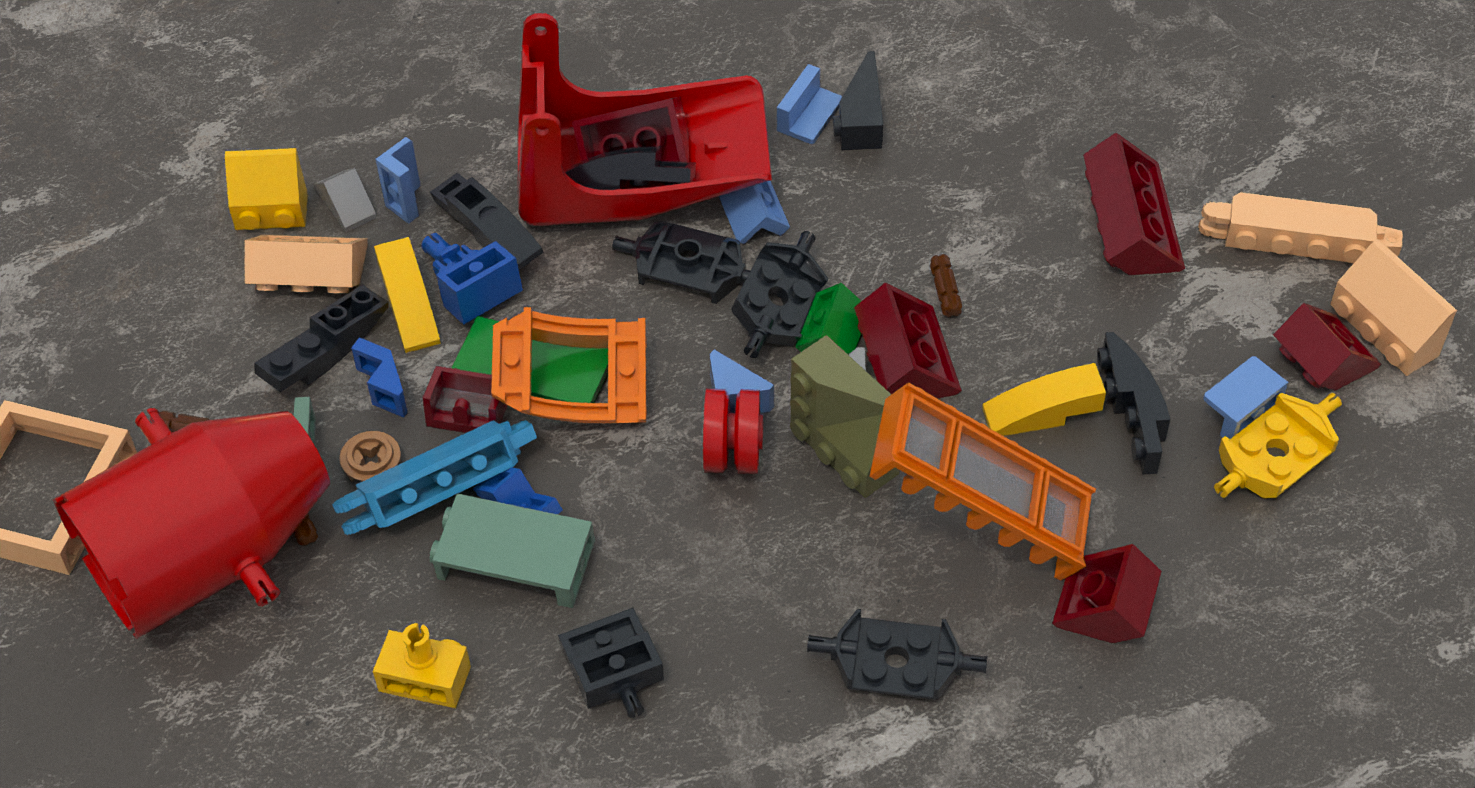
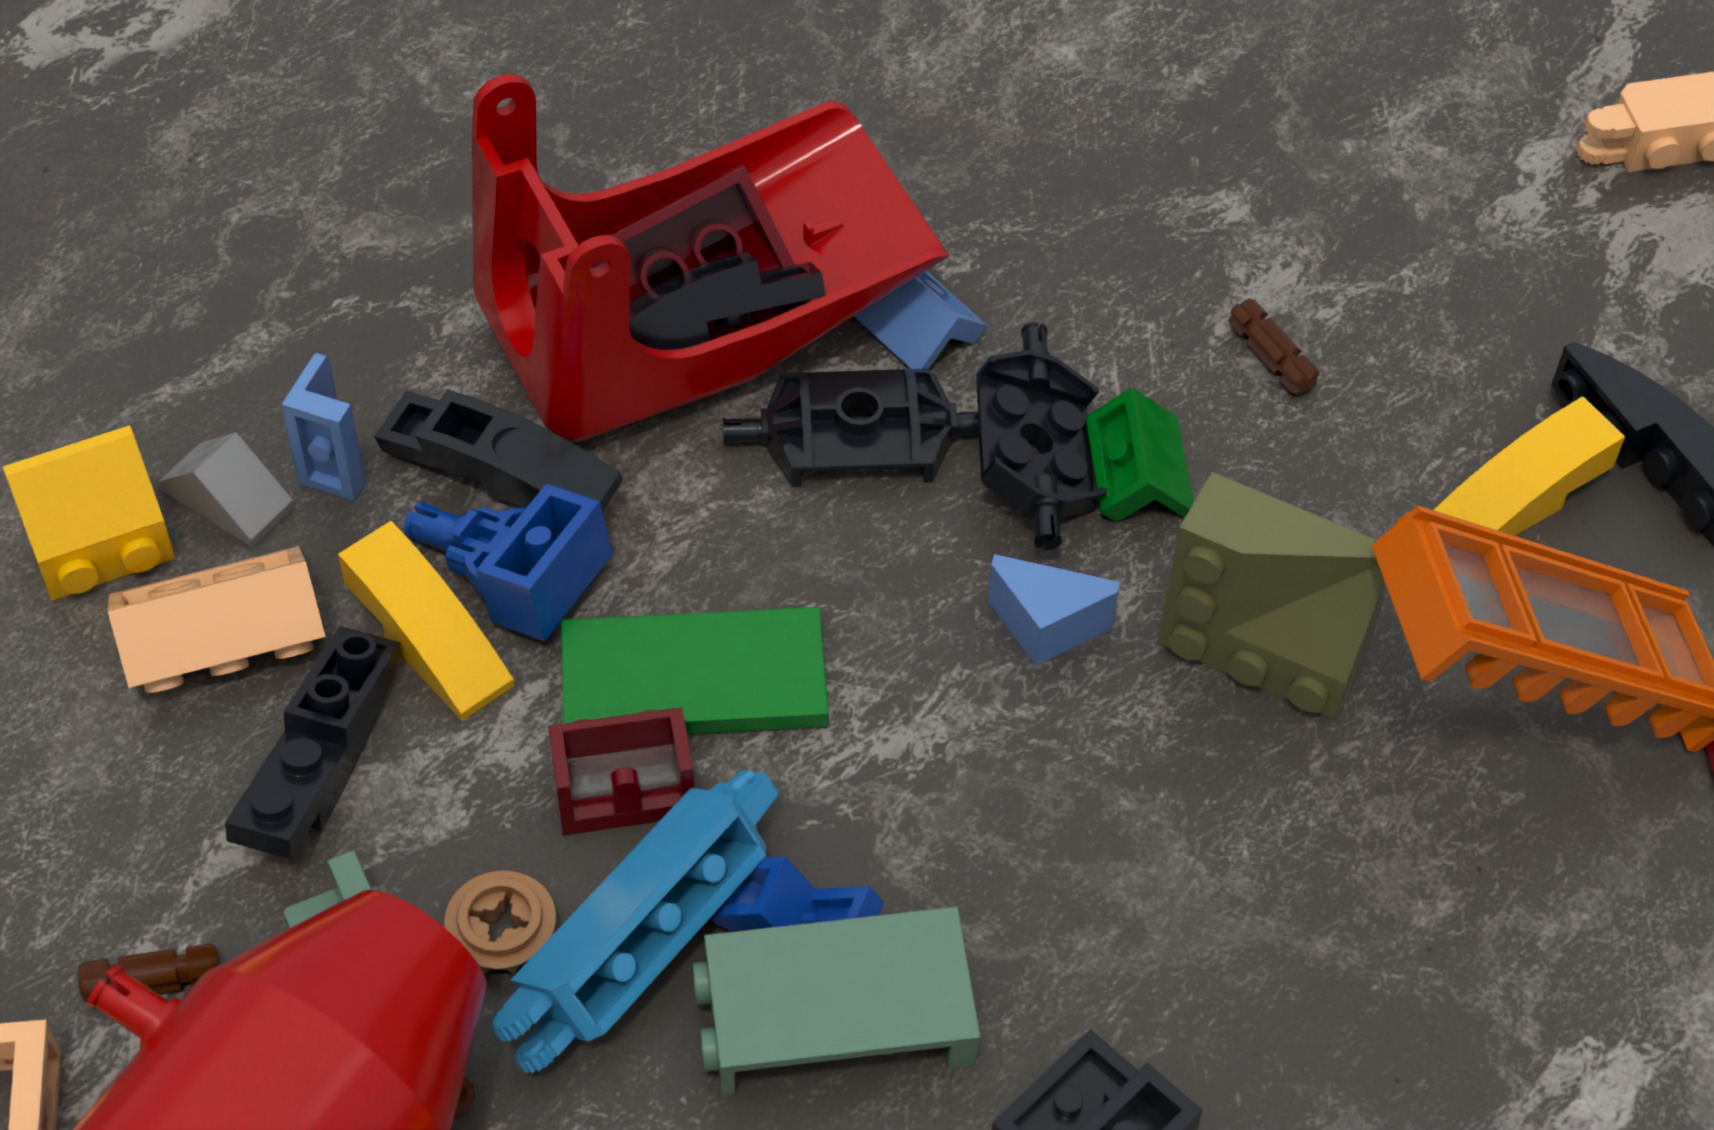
camera: 25 degrees left, 0 degrees up
blue slope [351,337,408,418] -> none
orange wedge [491,307,647,423] -> none
red wheel [703,388,763,474] -> none
medium blue panel [777,64,842,144] -> none
black plate [807,609,988,700] -> none
black slope [833,51,883,150] -> none
dark red slope [854,282,962,399] -> none
dark red slope [1083,133,1185,275] -> none

